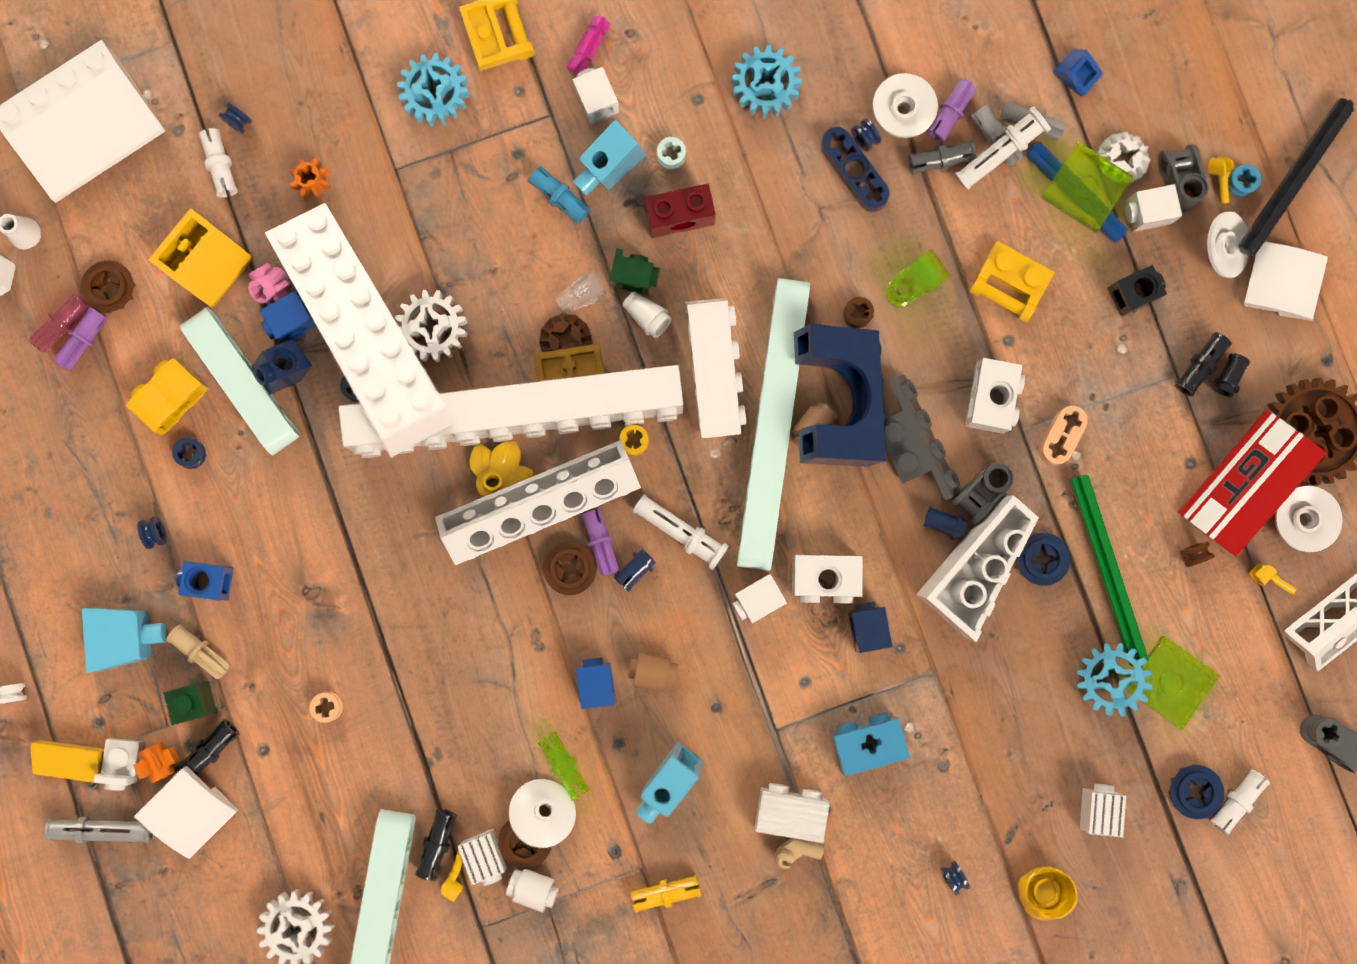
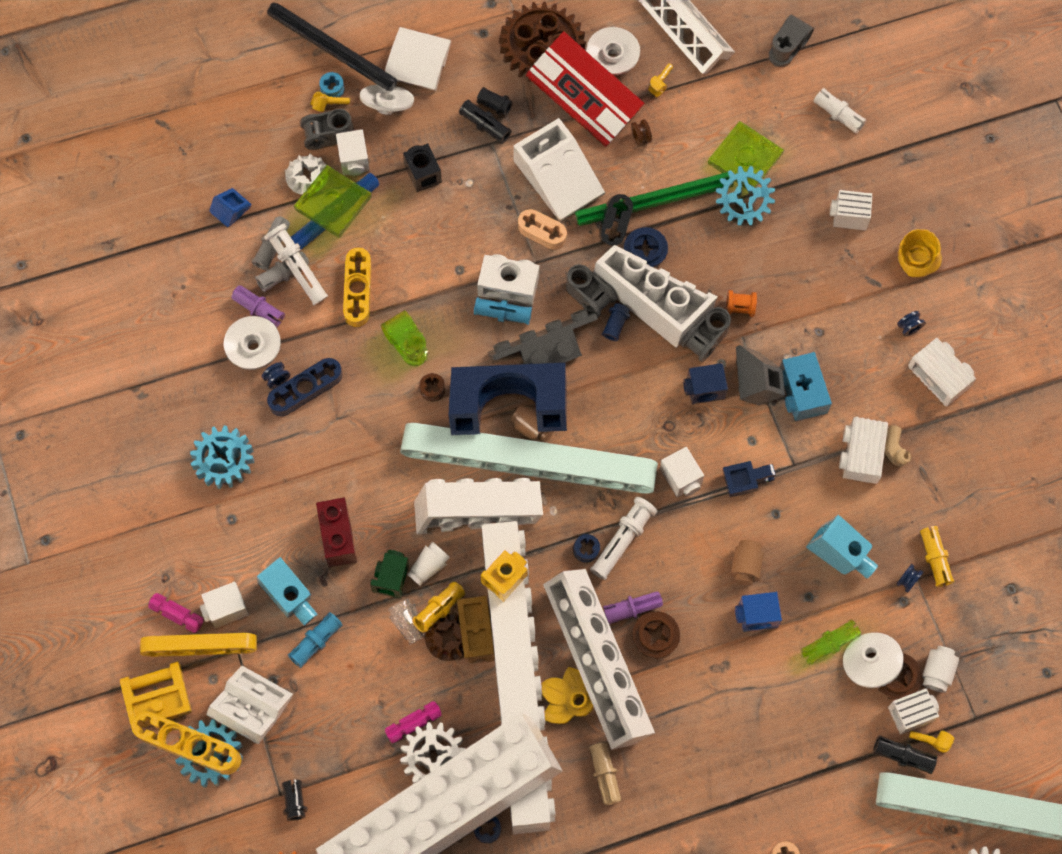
camera: 85 degrees left, 15 degrees down
dark blue pin [614,549,656,592] -> none
yellow bush [619,425,649,456] -> none
light aqua bush [657,137,686,170] -> none
white brick [792,555,863,603] -> none
dark grey pin [908,140,977,175] -> none
yellow plate [969,241,1055,323] -> none
dark blue gear [1168,764,1224,819] -> none
none -> yellow beam [132,712,241,775]
none -> yellow beam [140,633,257,657]
none -> white slope [206,666,293,744]
none -> black pin [282,779,308,821]
none -> yellow beam [343,248,372,327]
none -> dark pink axle [385,701,442,743]
none -> yellow pin [412,582,465,633]
none -> dark azure pin [474,297,532,325]
none -> yellow brick [481,550,528,602]
none -> white slope [514,118,605,222]
none -> dark blue bush [573,534,600,563]
none -> tan axle [589,742,621,805]
none -> black beam [599,194,633,246]
none -> dark grey piece [680,307,731,362]
none -> dark blue plate [722,461,776,497]
none -> orange bush [726,290,757,317]
none -> dark grey slope [736,345,785,406]
none -> dark blue bush [896,563,923,593]
none -> white brick [908,338,976,407]

